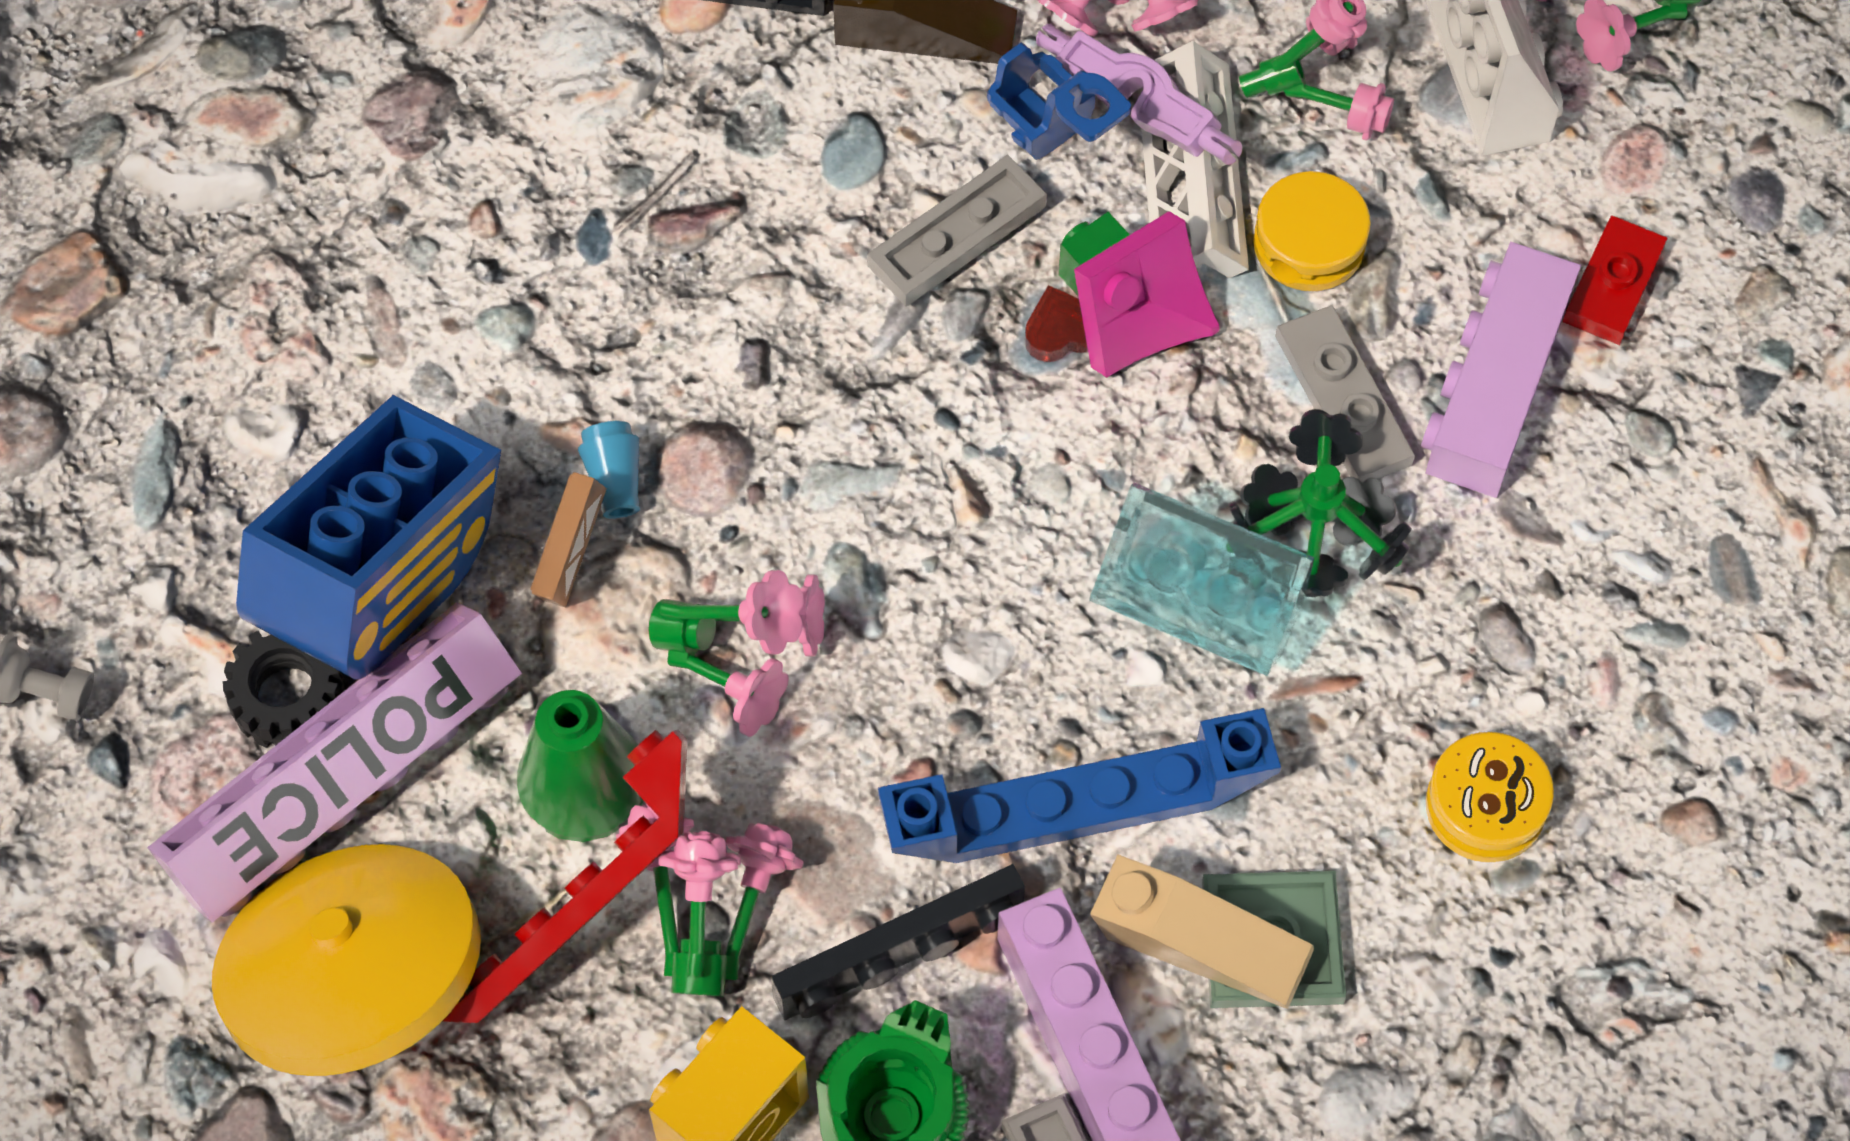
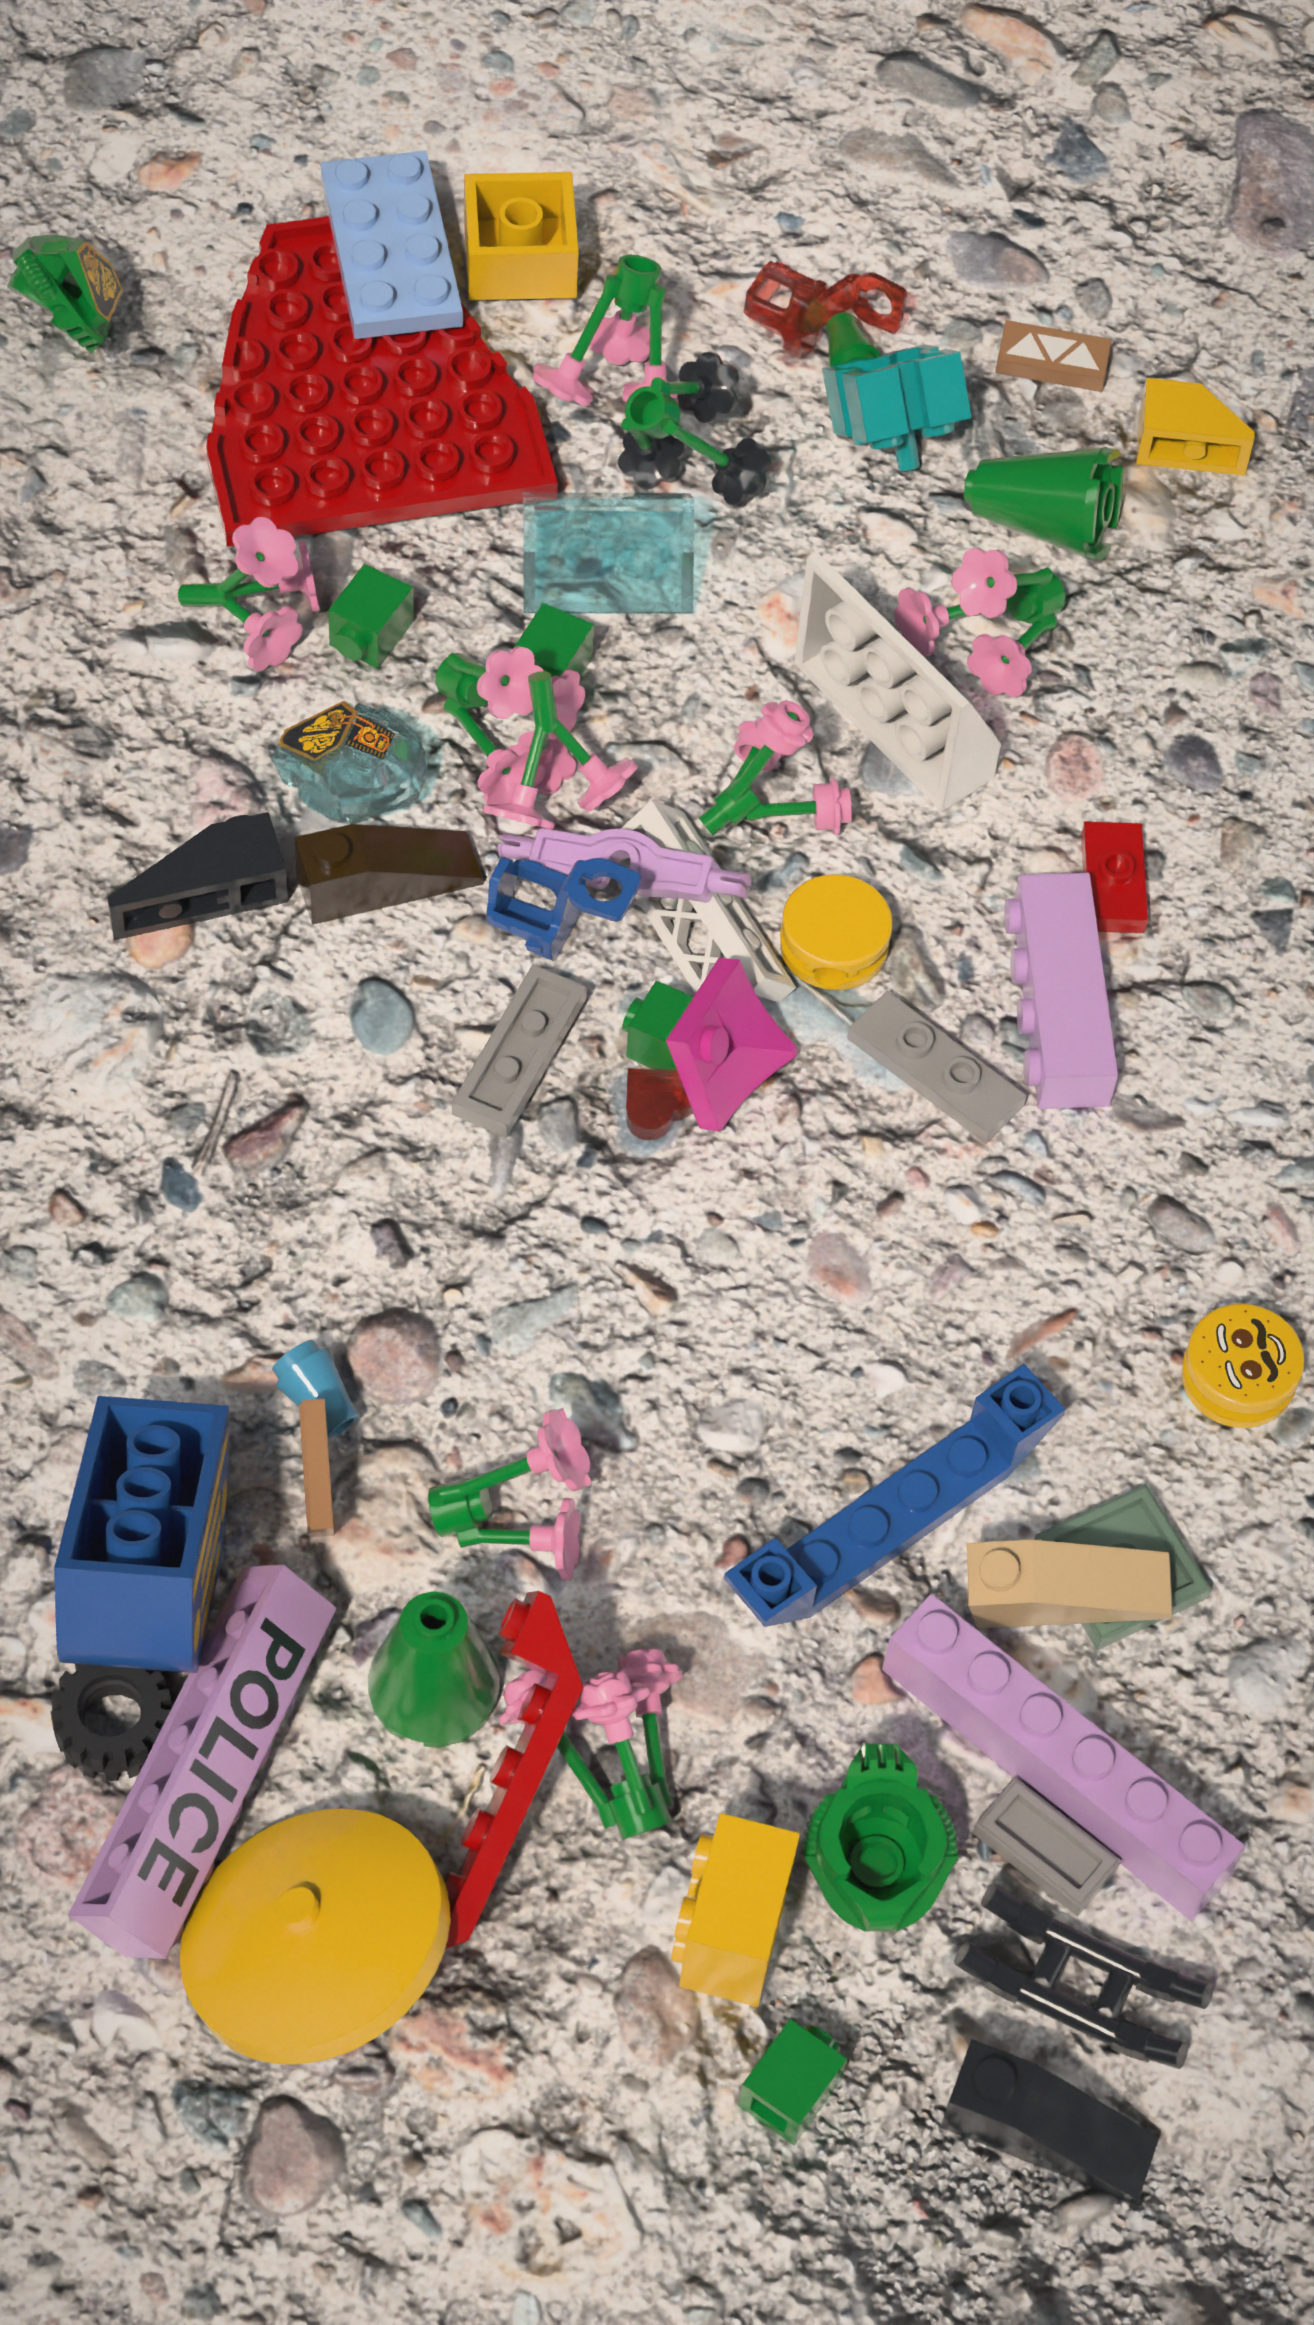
camera: 30 degrees left, 5 degrees down
black plate [770,864,1025,1021] -> none
clear light blue slope [1089,482,1315,676] -> none
black plant [1225,409,1412,597] -> none

